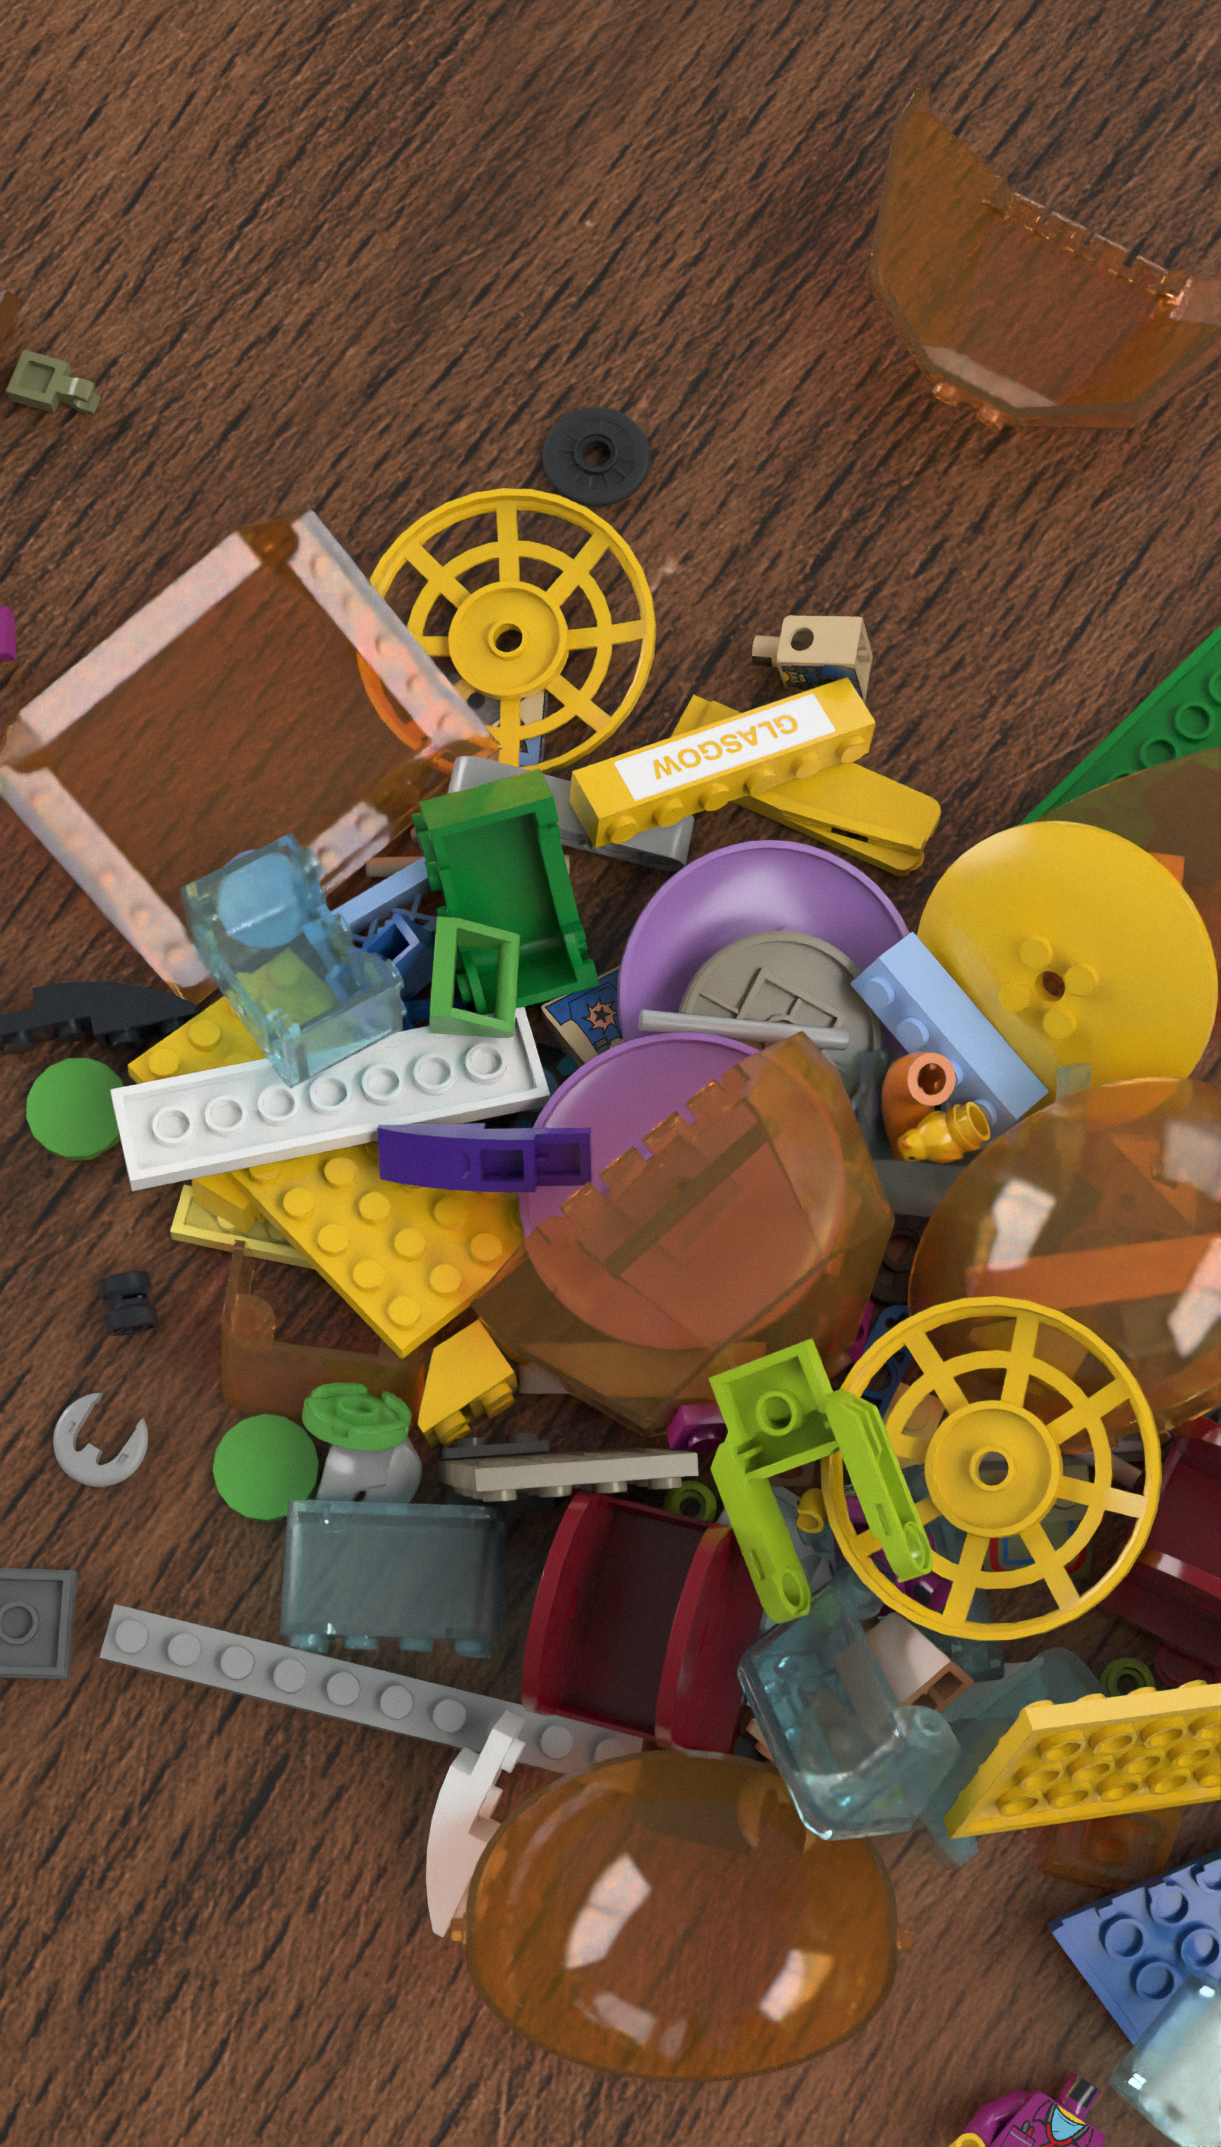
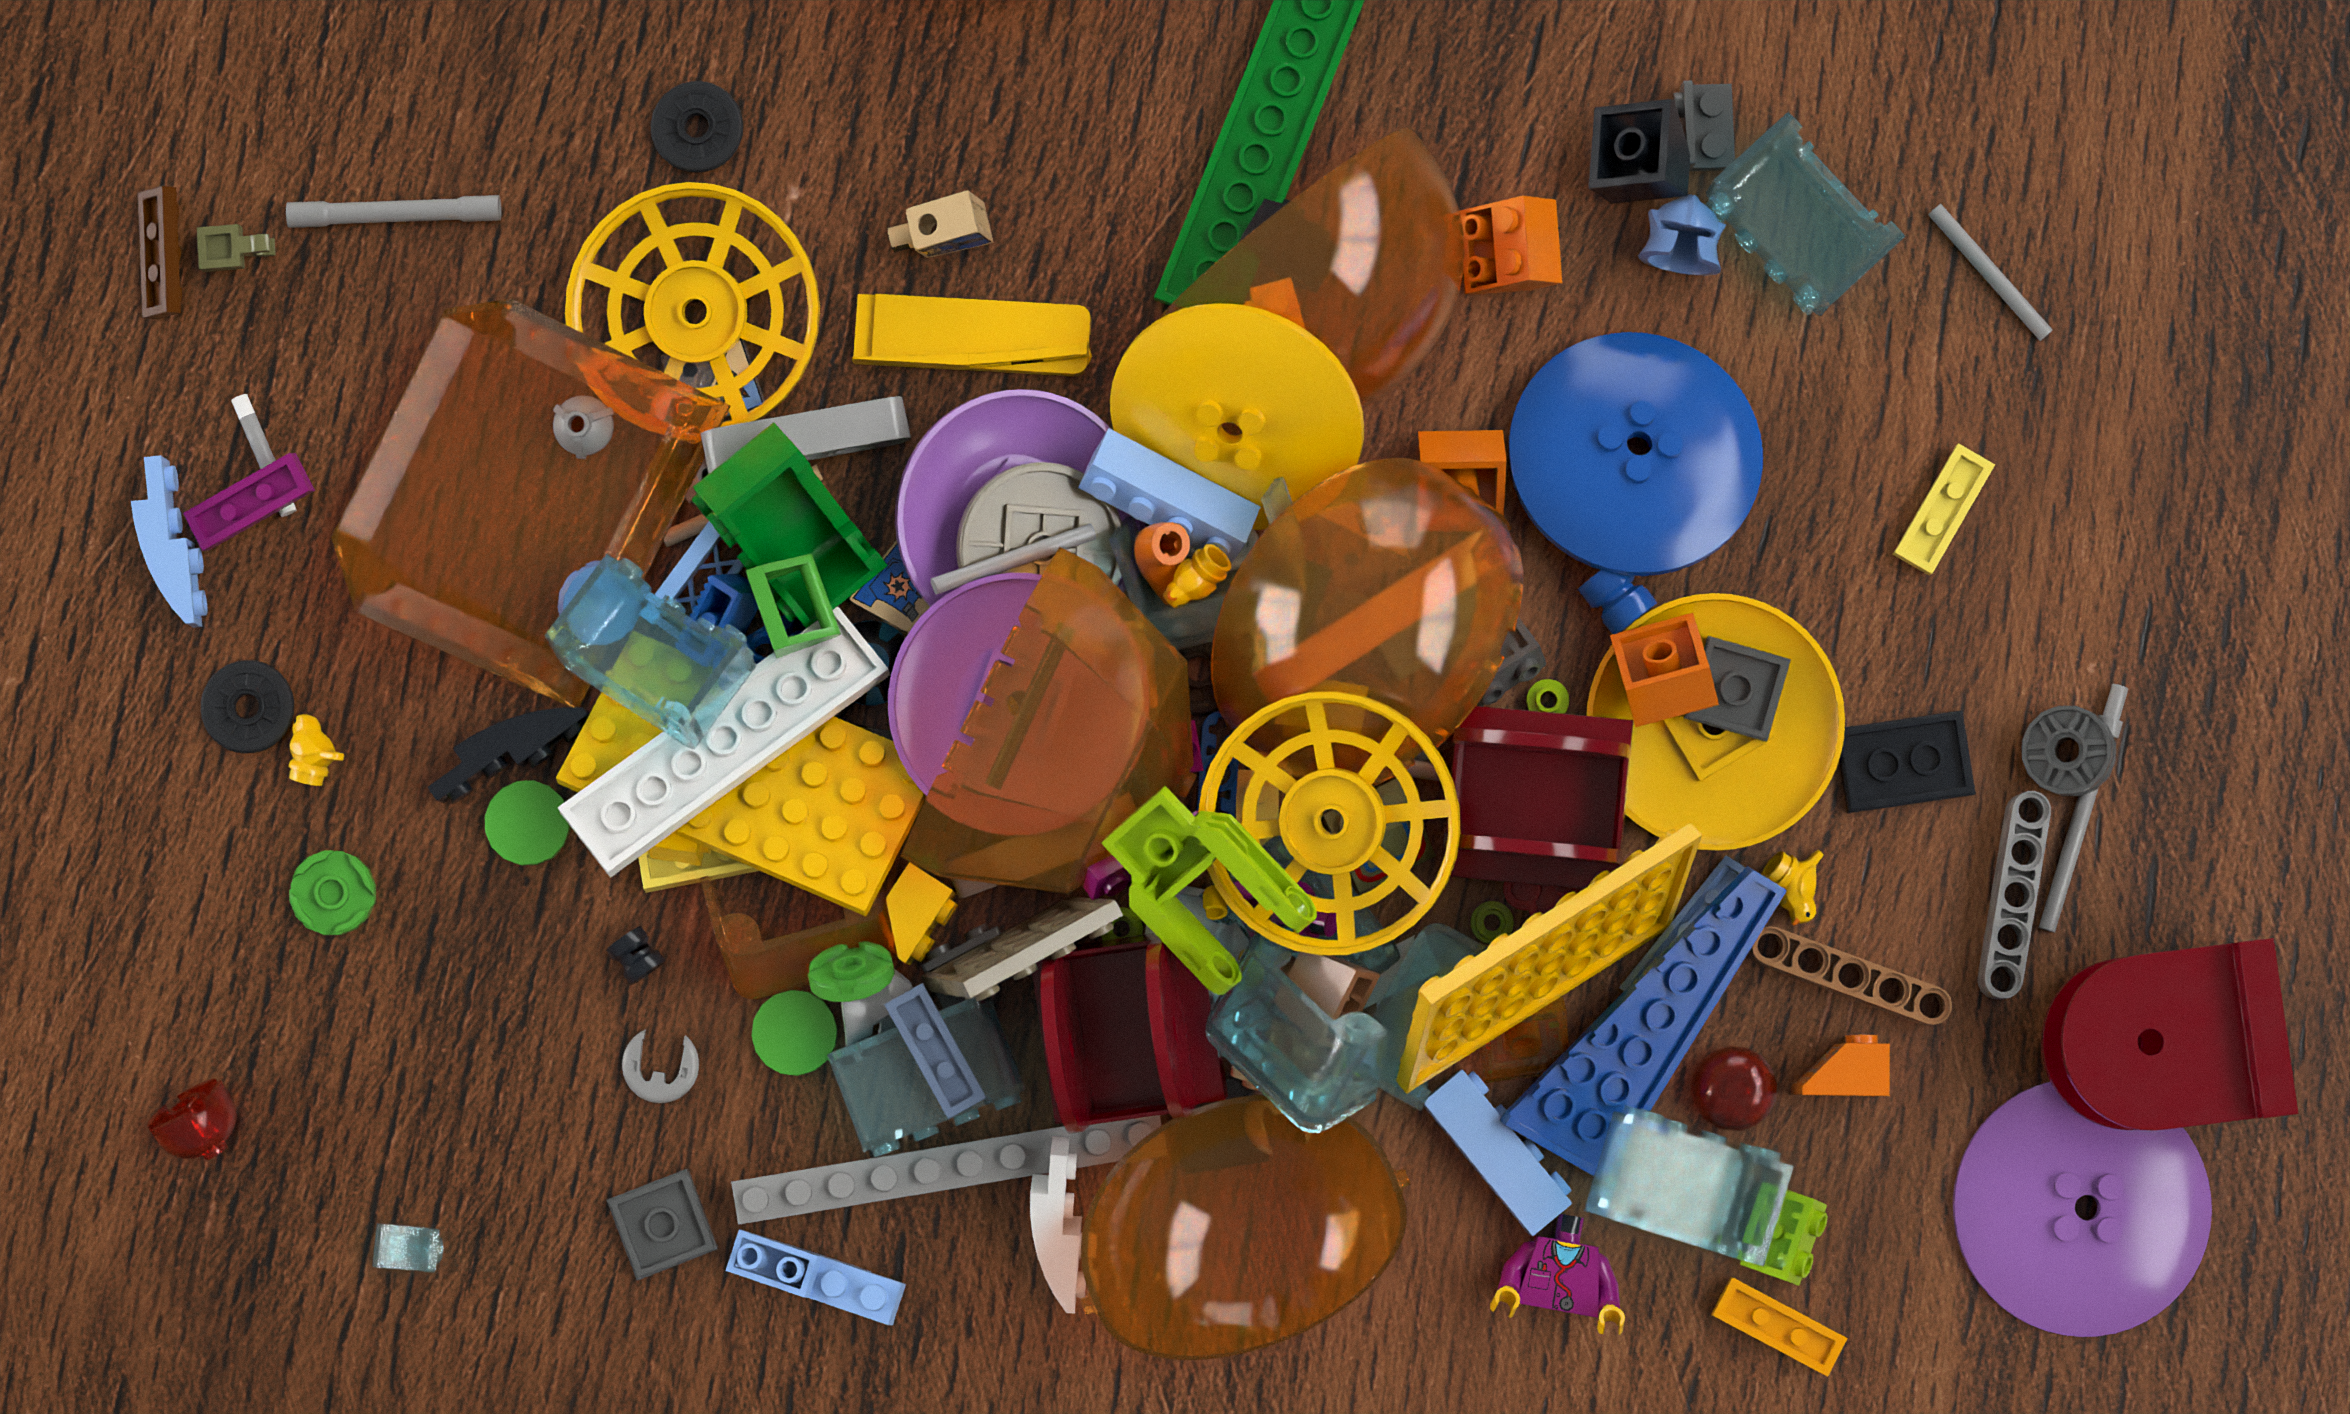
camera: 30 degrees left, 10 degrees up
dark purple slope [377,1123,593,1192] -> none
yellow brick [569,677,876,849] -> none
none -> light grey piece [286,195,502,228]
none -> light grey piece [553,396,615,459]
none -> light blue slope [726,1229,906,1325]
none -> sand blue plate [884,983,987,1119]
none -> light blue brick [1420,1069,1573,1236]

